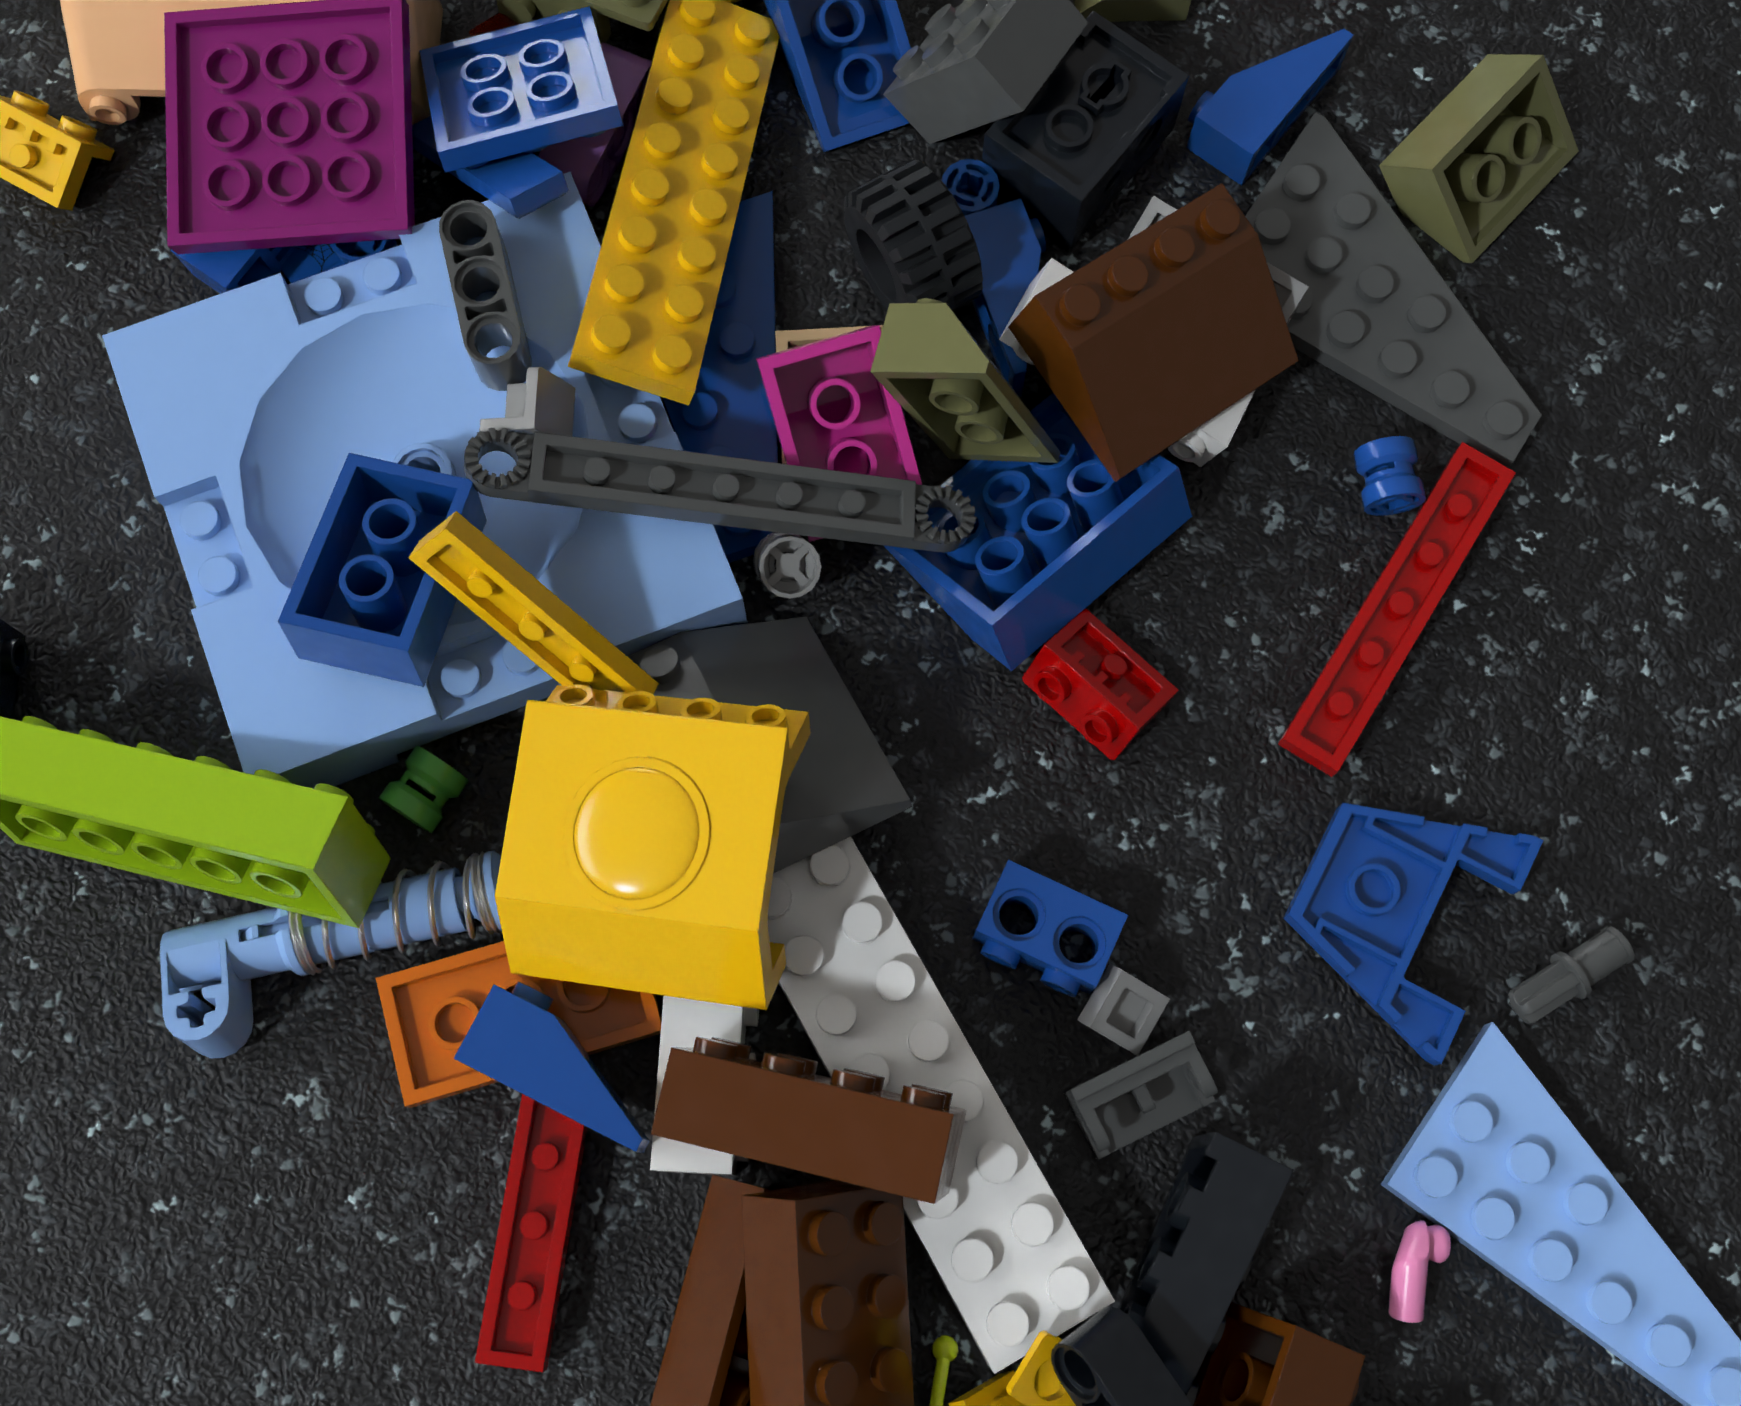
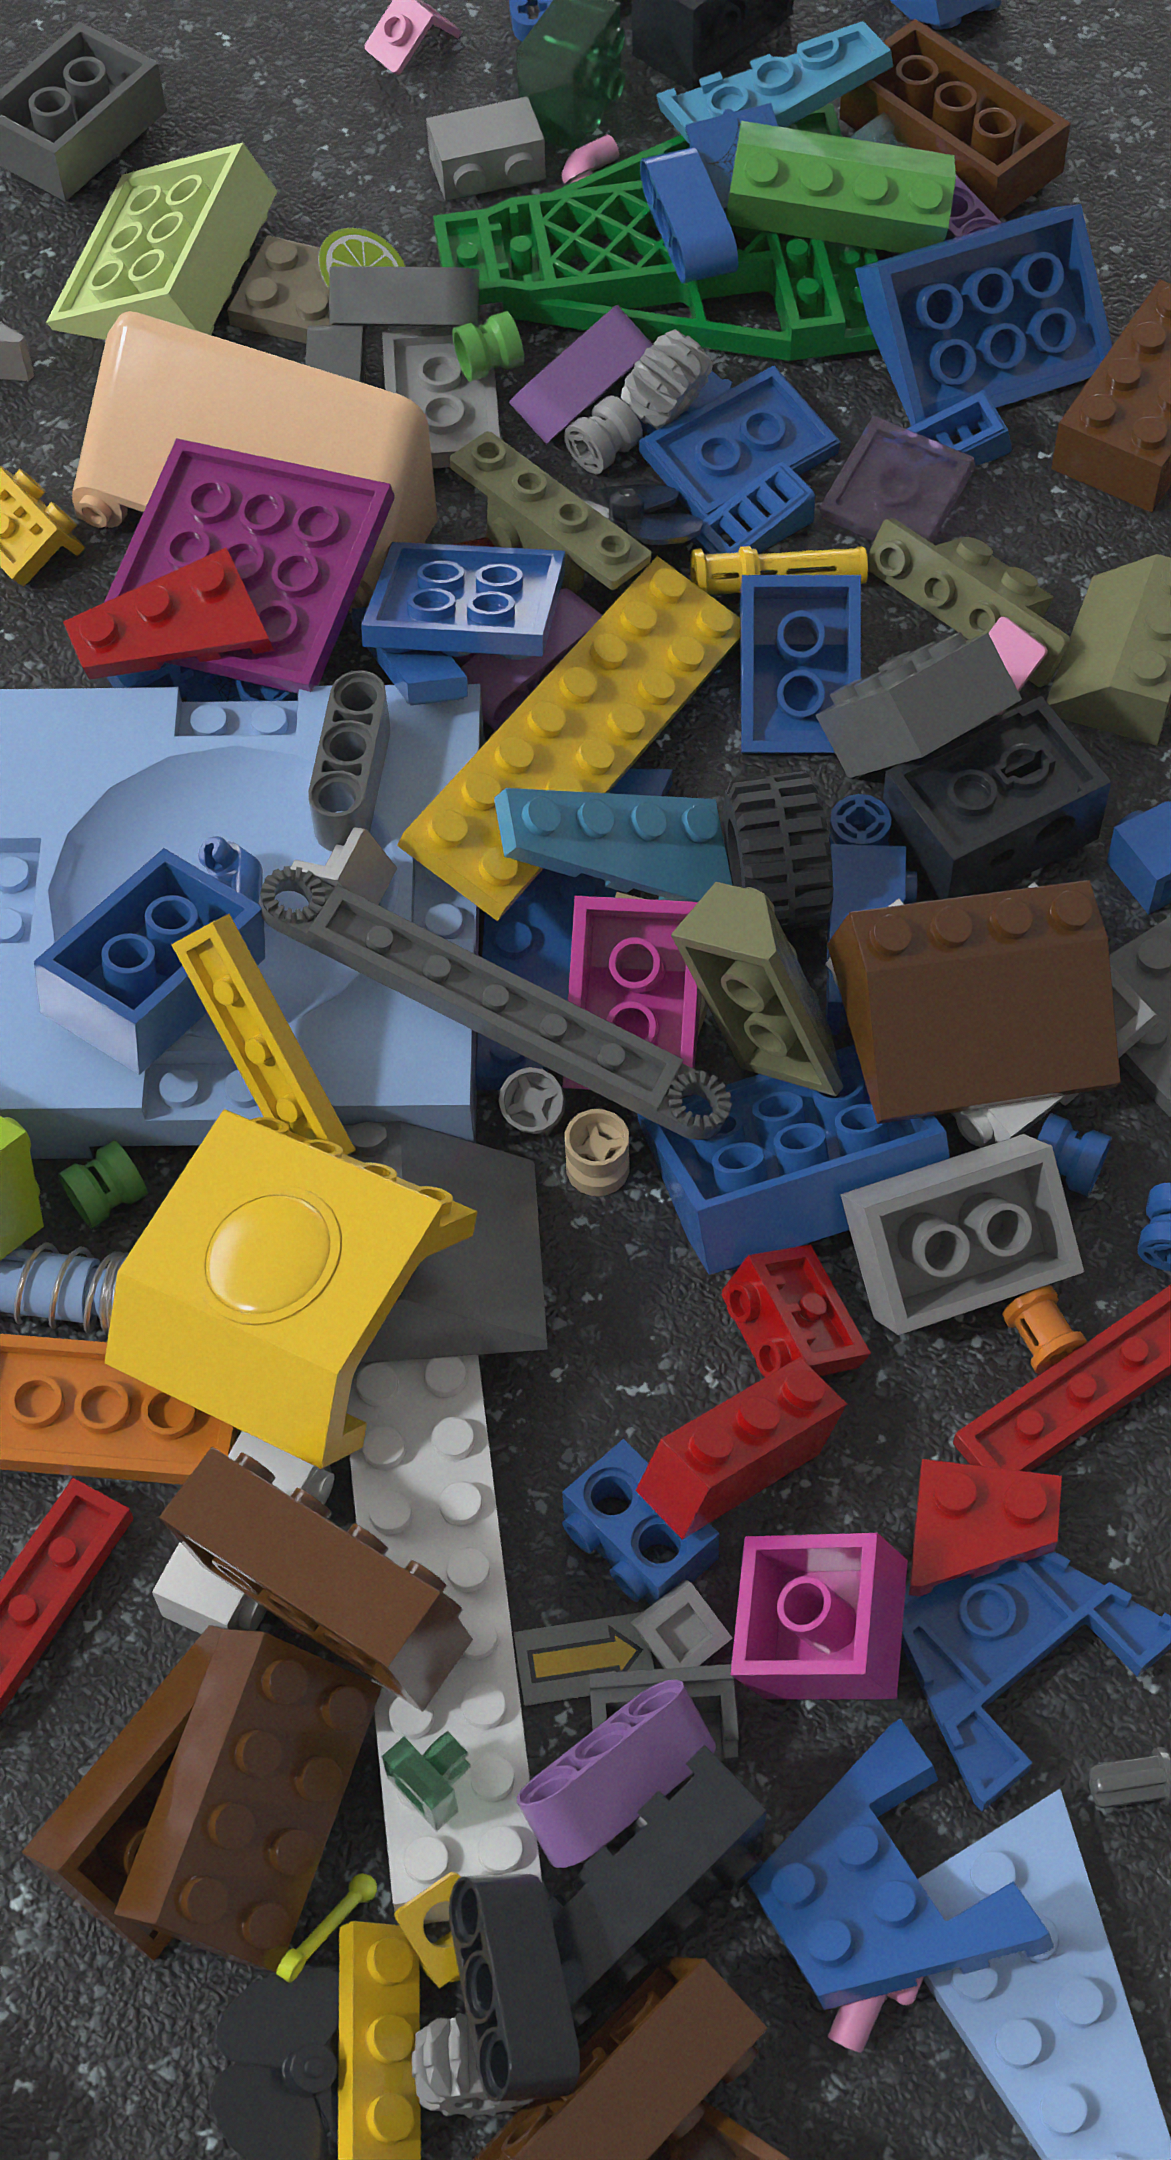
camera: 25 degrees right, 15 degrees down
blue slope [454,982,650,1153] -> none
none -> red wing [63,547,275,680]
none -> blue arm [198,836,263,904]
none -> clear green tile [382,1731,471,1832]
none -> dark azure wing [494,788,733,902]
none -> sticker [513,1612,654,1706]
none -> medium lavender beam [517,1680,716,1868]
none -> tan wheel [565,1109,629,1196]
none -> red brick [635,1357,847,1540]
none -> dark pink brick [731,1533,908,1699]
none -> blue wing [748,1719,1054,2010]
none -> light grey brick [840,1134,1084,1335]
none -> red wing [909,1459,1062,1596]
none -> orange bush [1002,1285,1088,1375]
none -> blue wheel [1037,1113,1112,1197]

